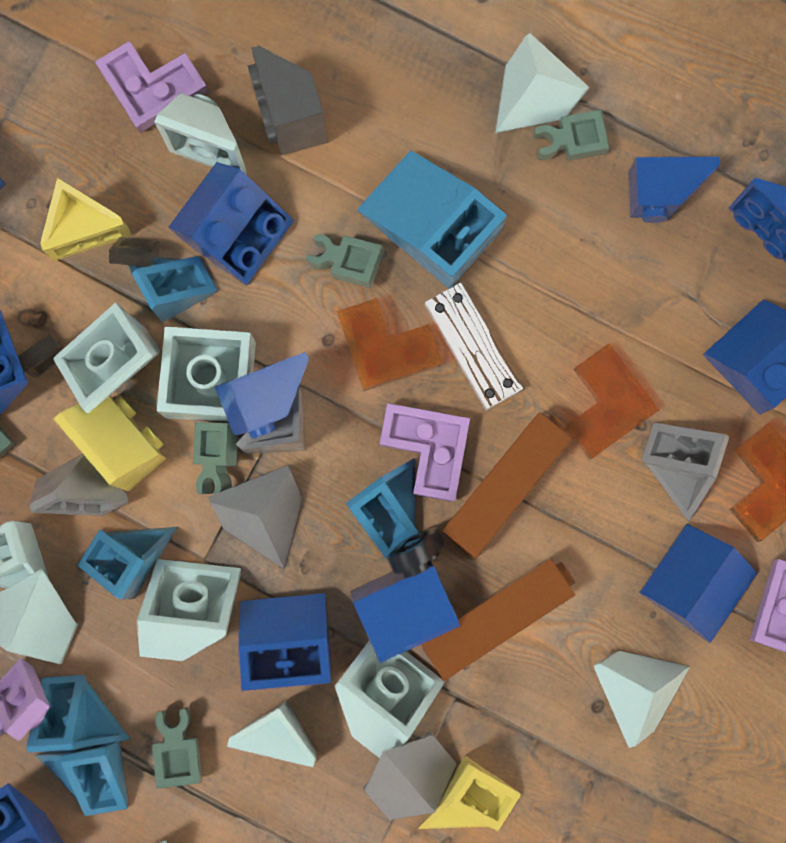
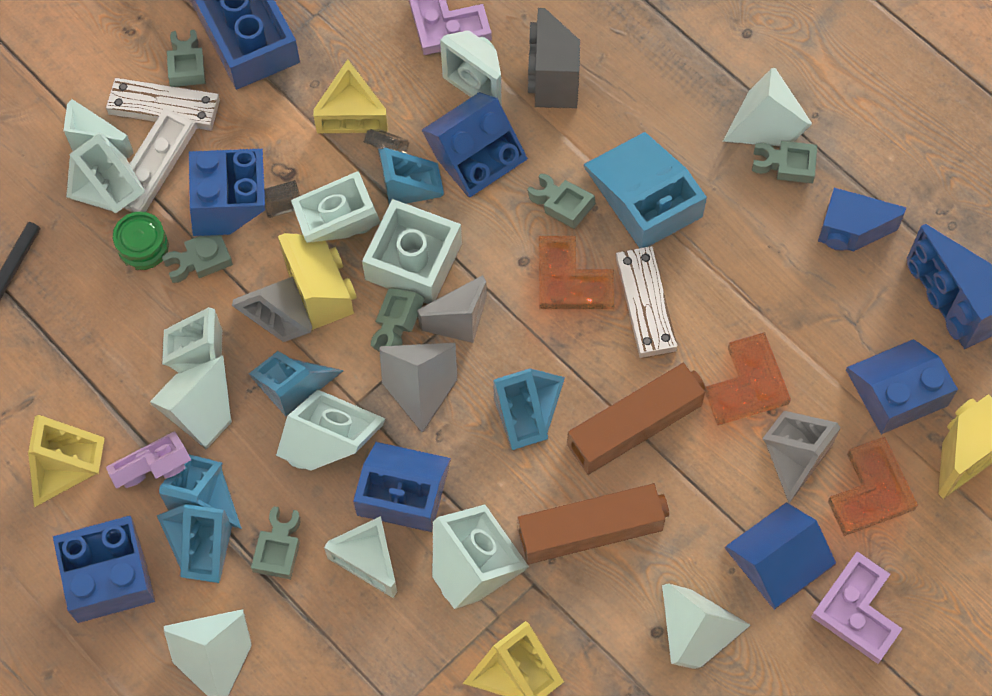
camera: 20 degrees right, 15 degrees down
slope [215,352,309,439] -> none
blue slope [350,561,460,663] -> none
light grey slope [363,731,457,820] -> none
lavender plate [379,403,470,502] -> none
black plate [386,527,444,578] -> none

